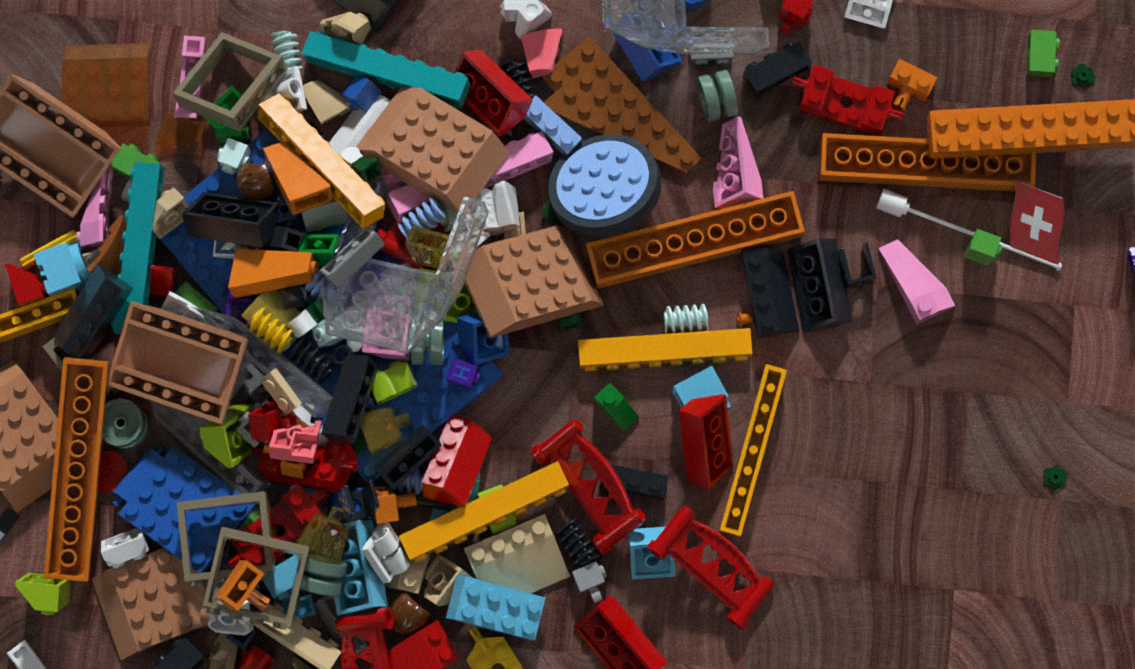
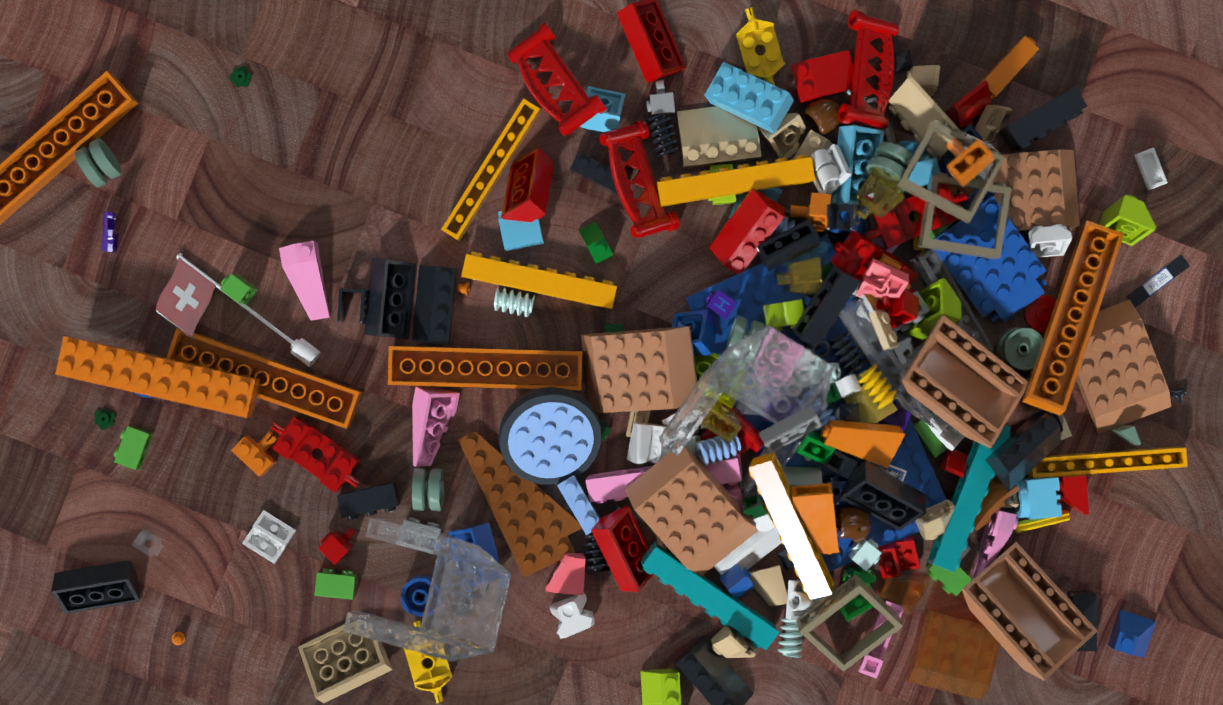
camera: 165 degrees left, 10 degrees up
none -> red slope [877,535,921,579]

